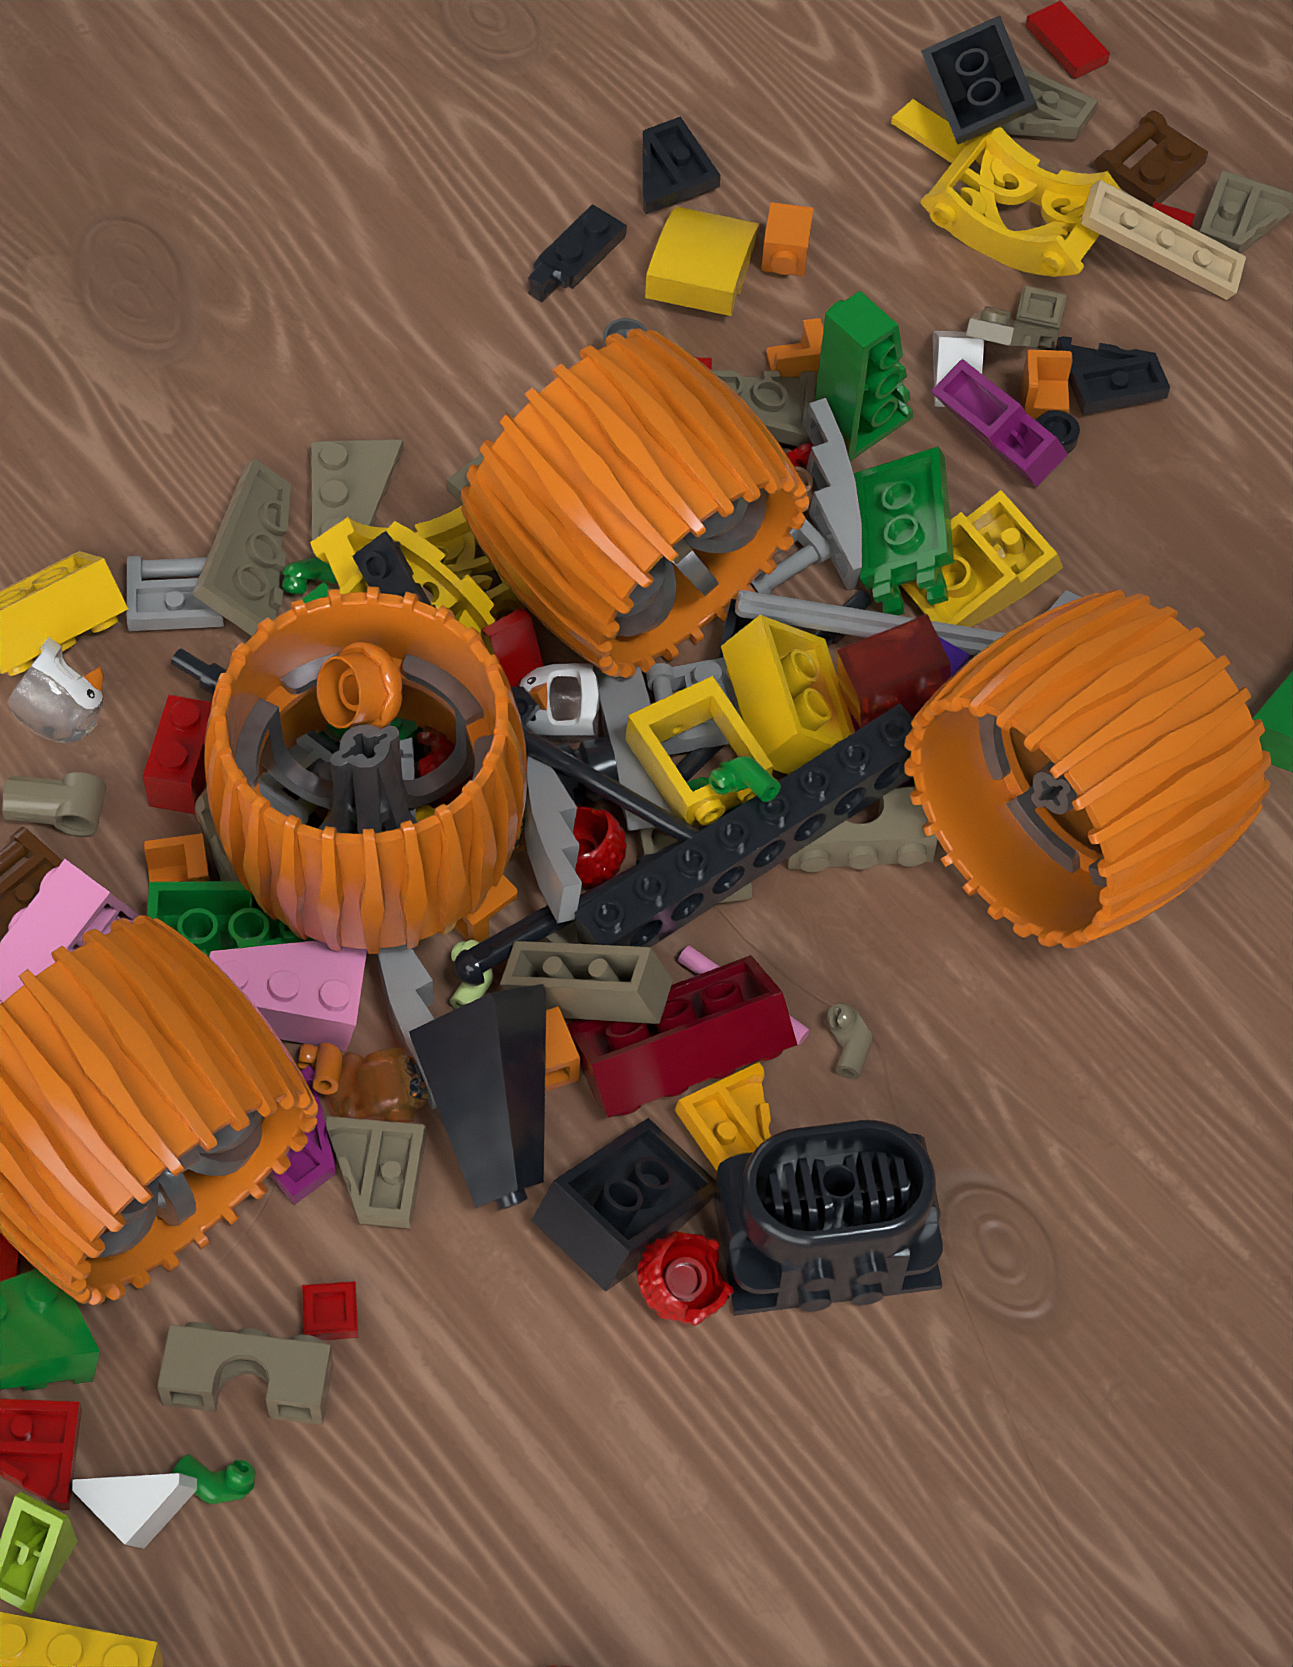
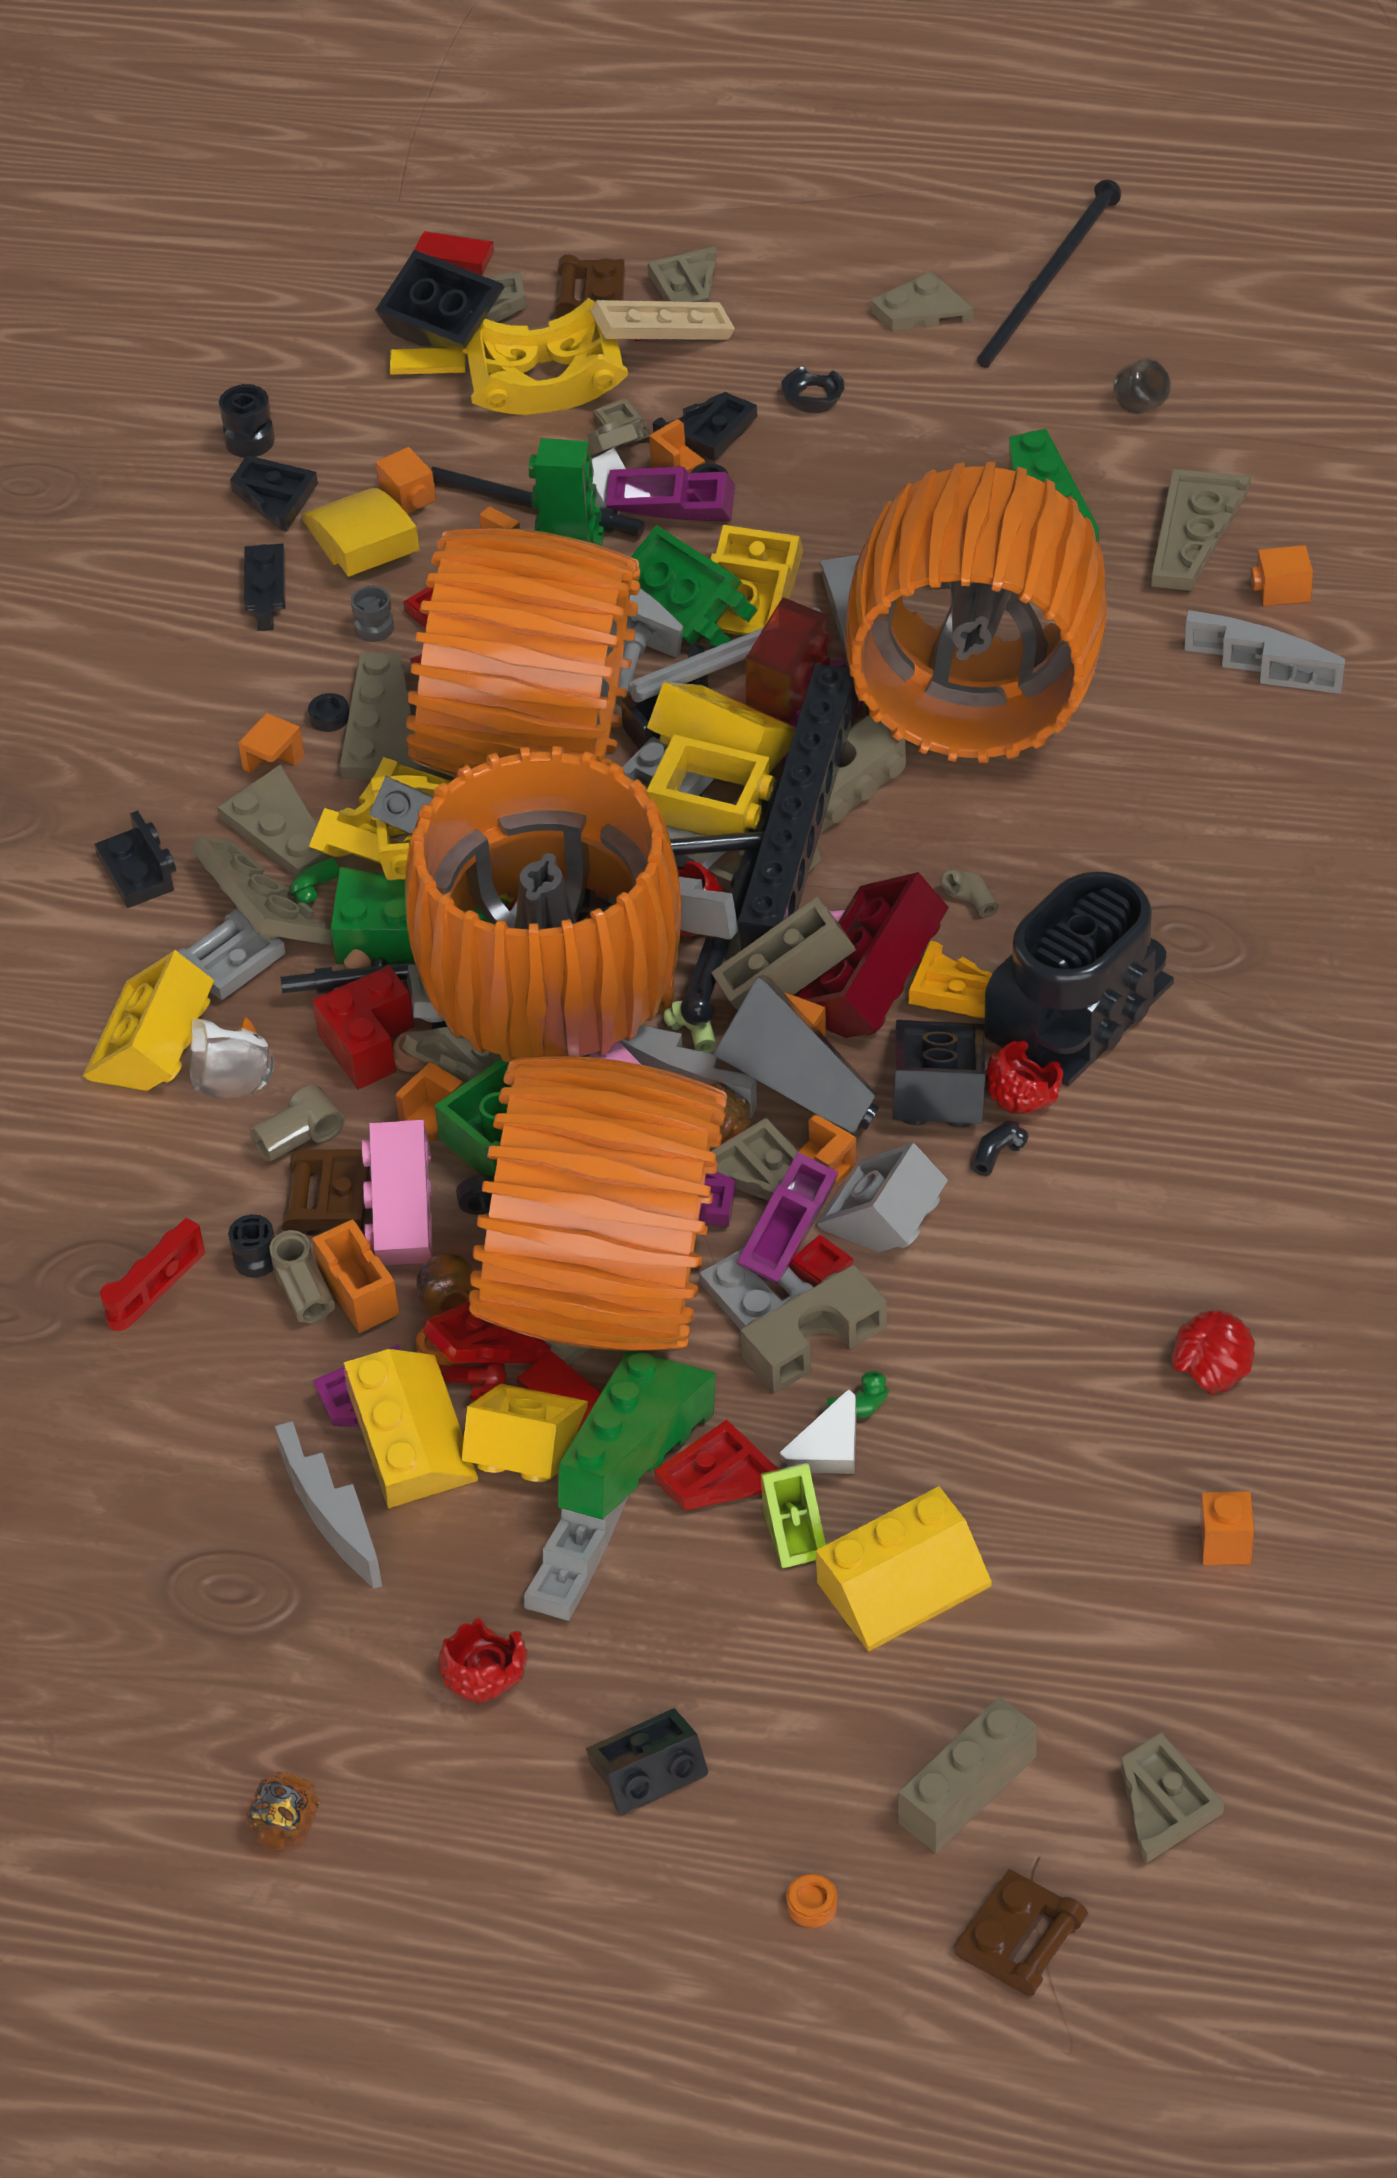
camera: 35 degrees left, 10 degrees down
orange piece [316,642,403,729] -> none
green arm [708,756,781,802] -> none
none -> black bracket [94,810,176,908]
none -> black wheel [219,384,275,458]
none -> orange panel [238,713,305,773]
none -> black tile [308,693,349,732]
none -> black bar [430,466,645,536]
none -> light grey plate [699,1247,814,1330]
none -> magenta slope [737,1152,838,1284]
none -> black piece [781,367,845,413]
none -> orange panel [798,1114,857,1190]
none -> light grey slope [816,1142,948,1252]
none -> black arm [971,1121,1029,1176]

